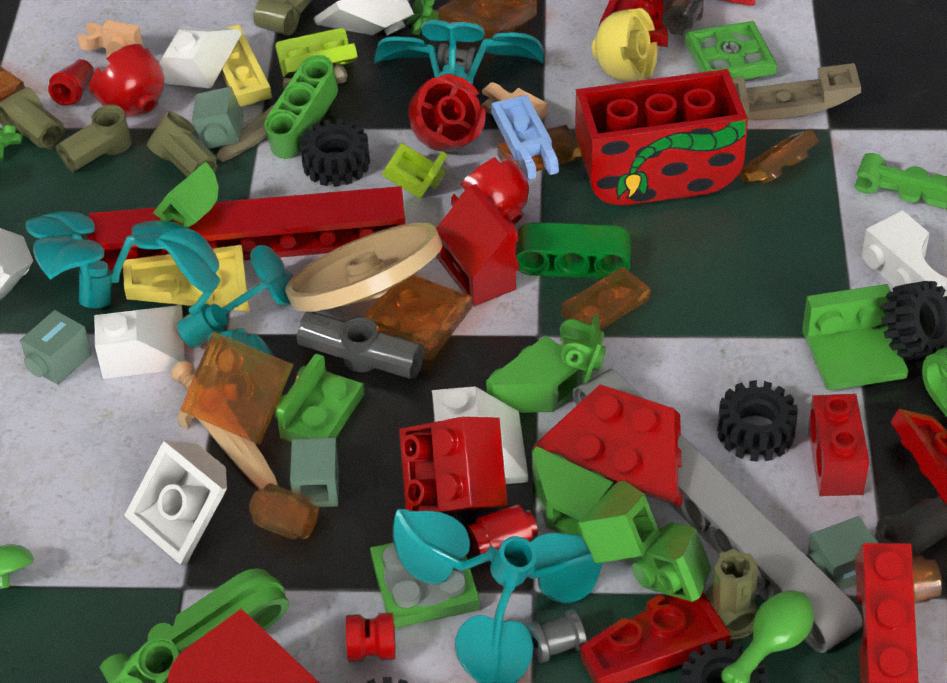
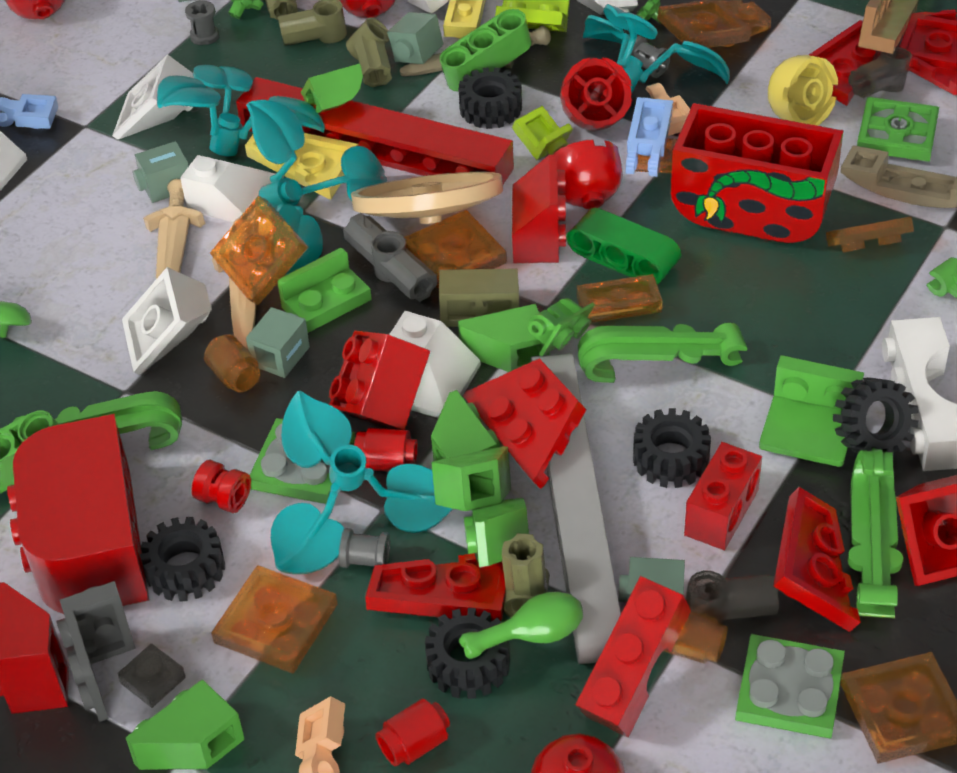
camera: 30 degrees right, 0 degrees up
none -> tan sword [143,179,205,279]
none -> olive hinge [439,268,519,327]
none -> bright green piece [578,323,748,383]

